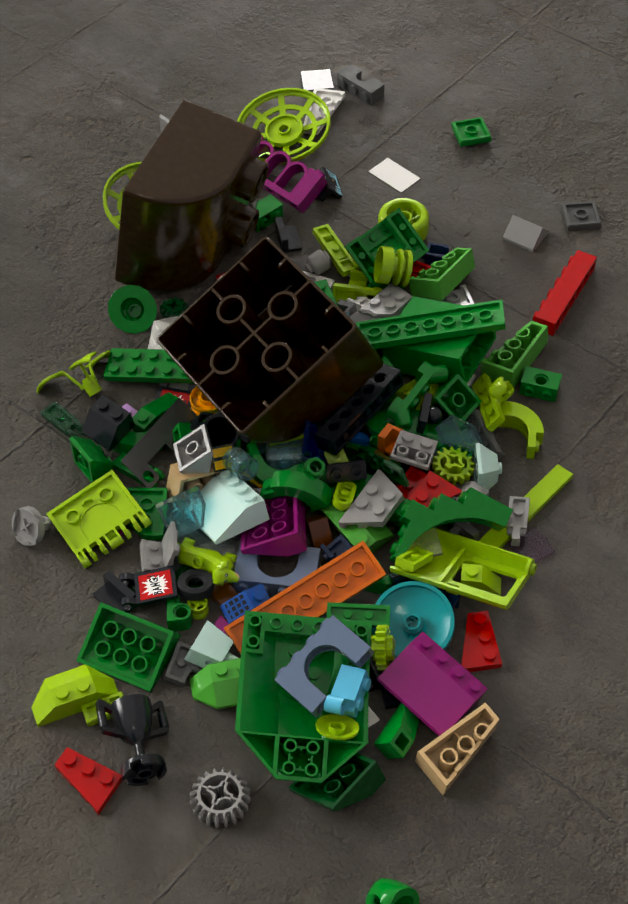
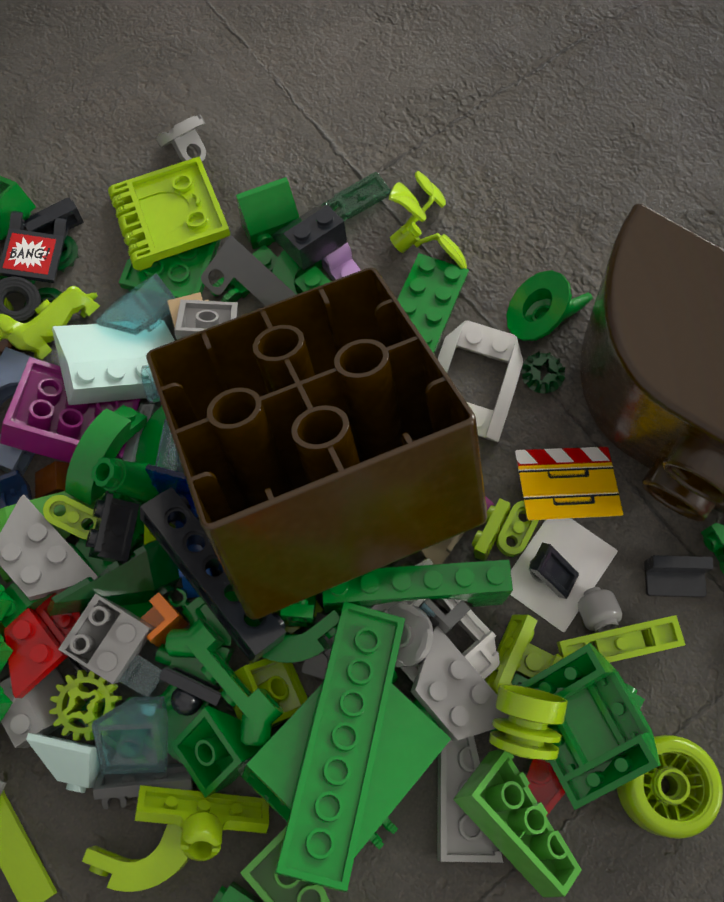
camera: 100 degrees right, 20 degrees up
light grey bracket [139,521,180,572] -> none
dark blue window [422,242,449,265] -> none

